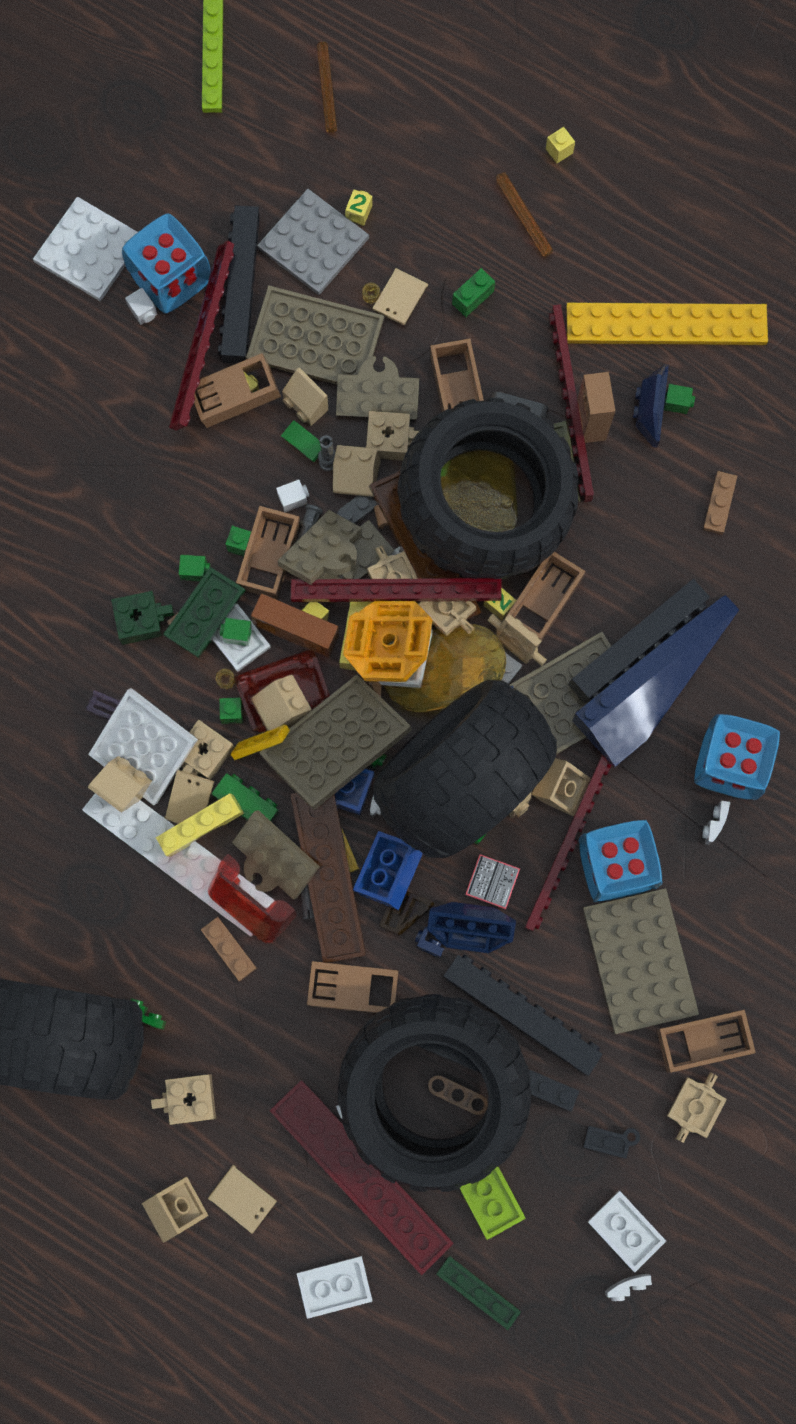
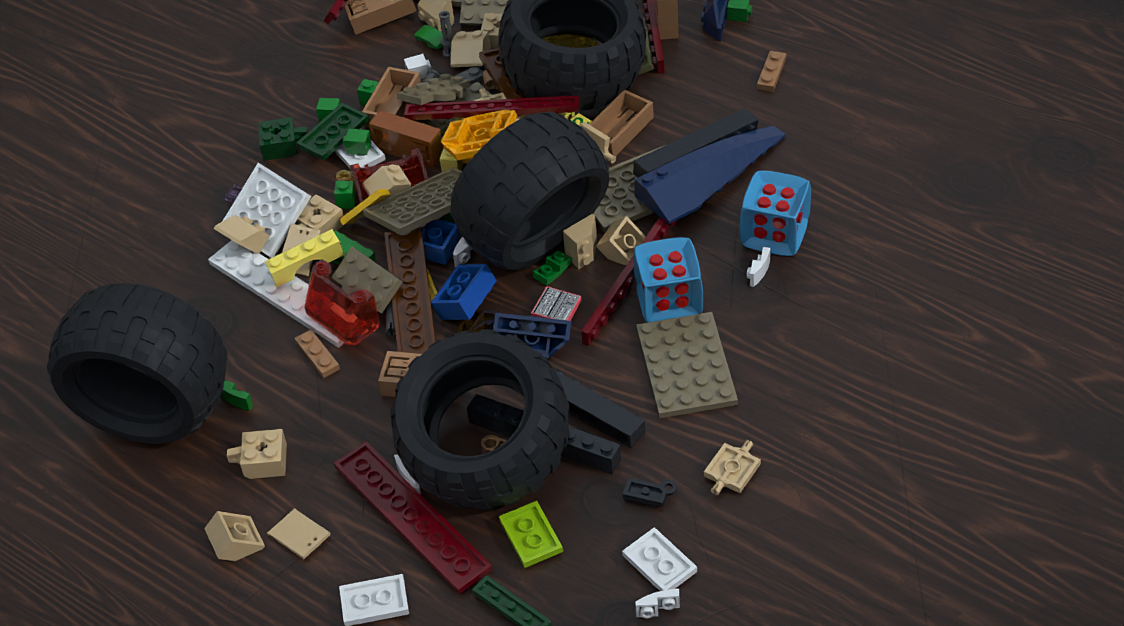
camera: 10 degrees right, 30 degrees down
medium nougat piece [657,1010,756,1073] -> none

